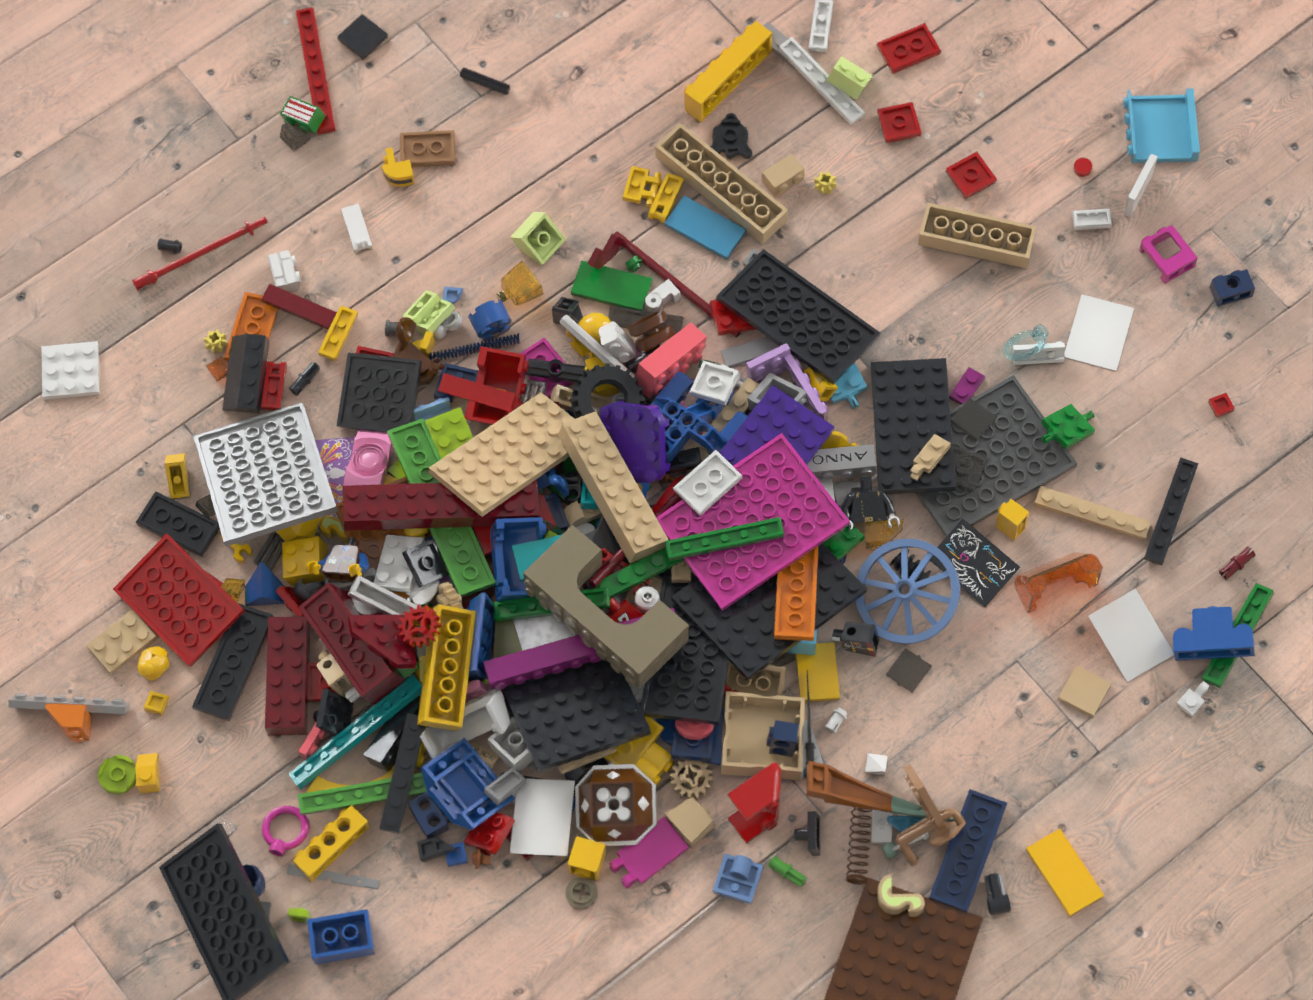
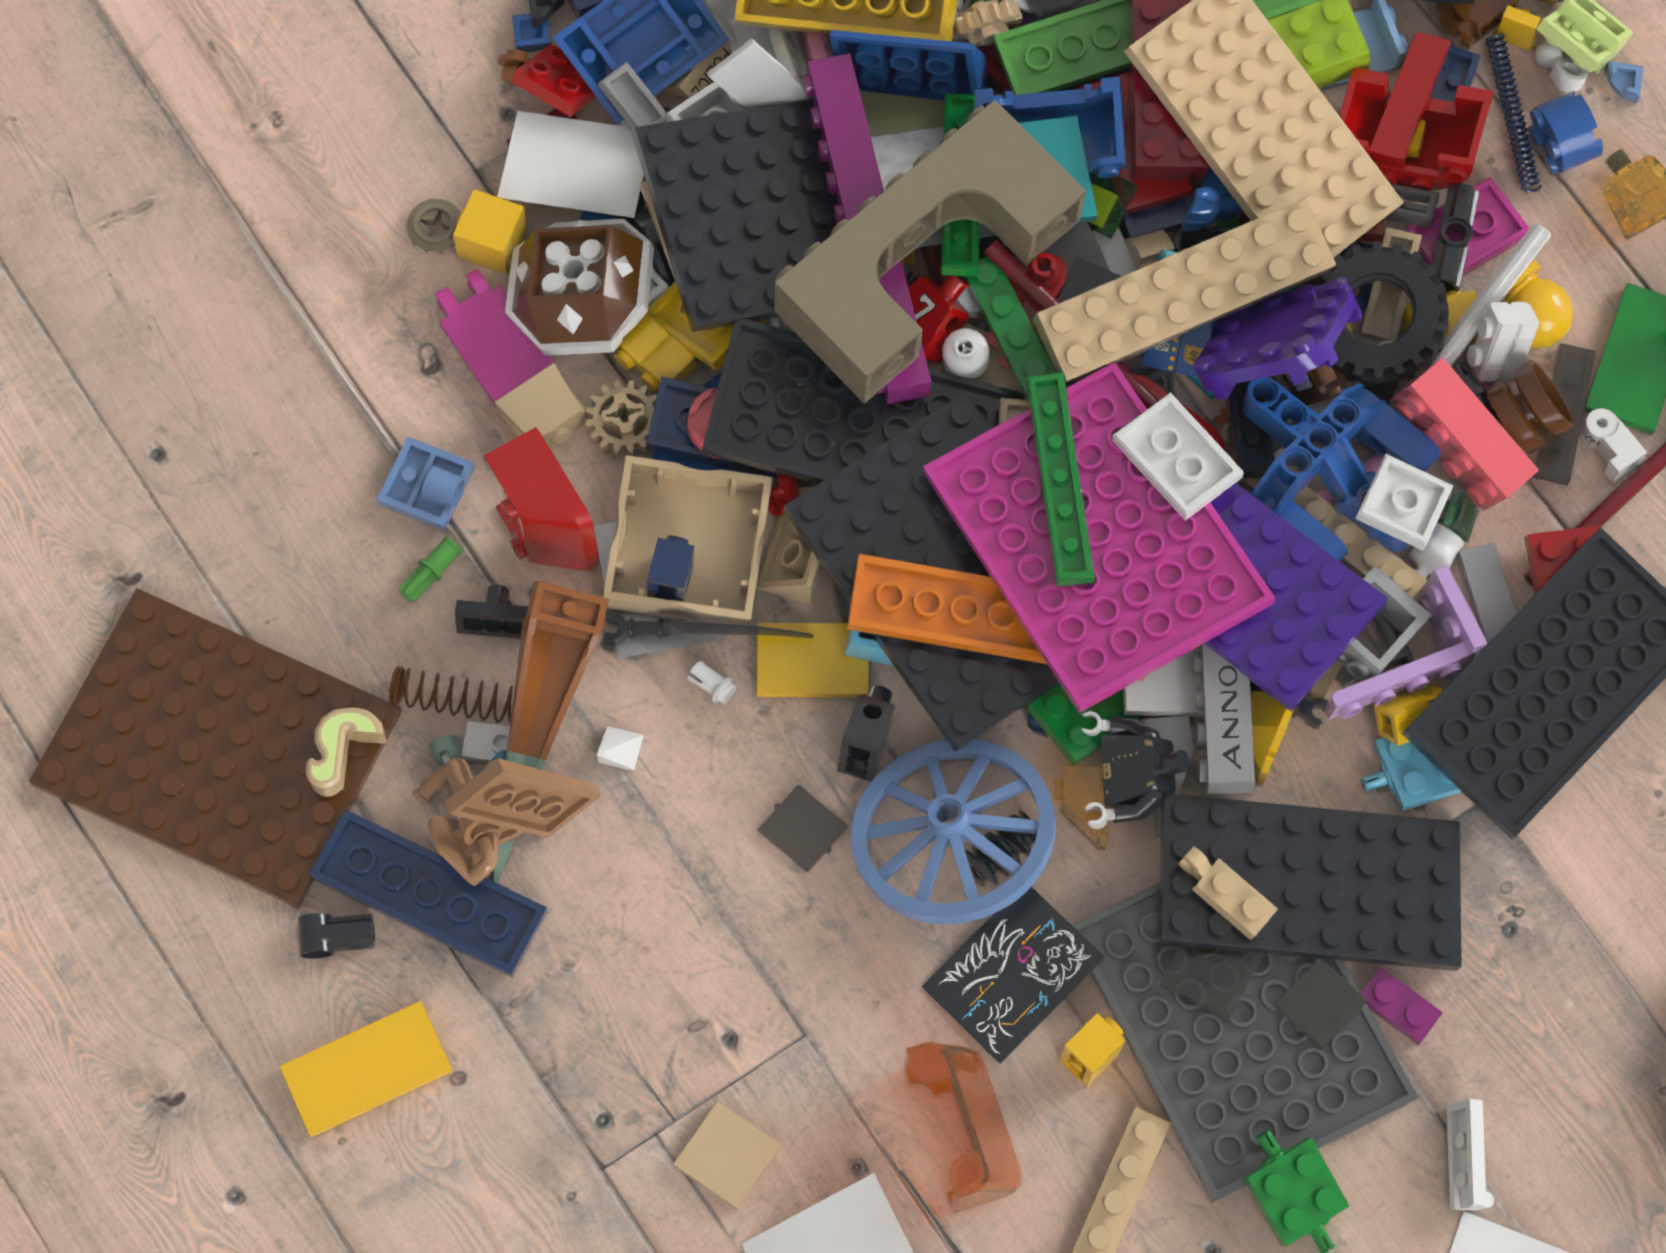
camera: 90 degrees right, 5 degrees up
black slope [552,297,583,325] -> none
clear light blue piece [1003,324,1048,361] -> none

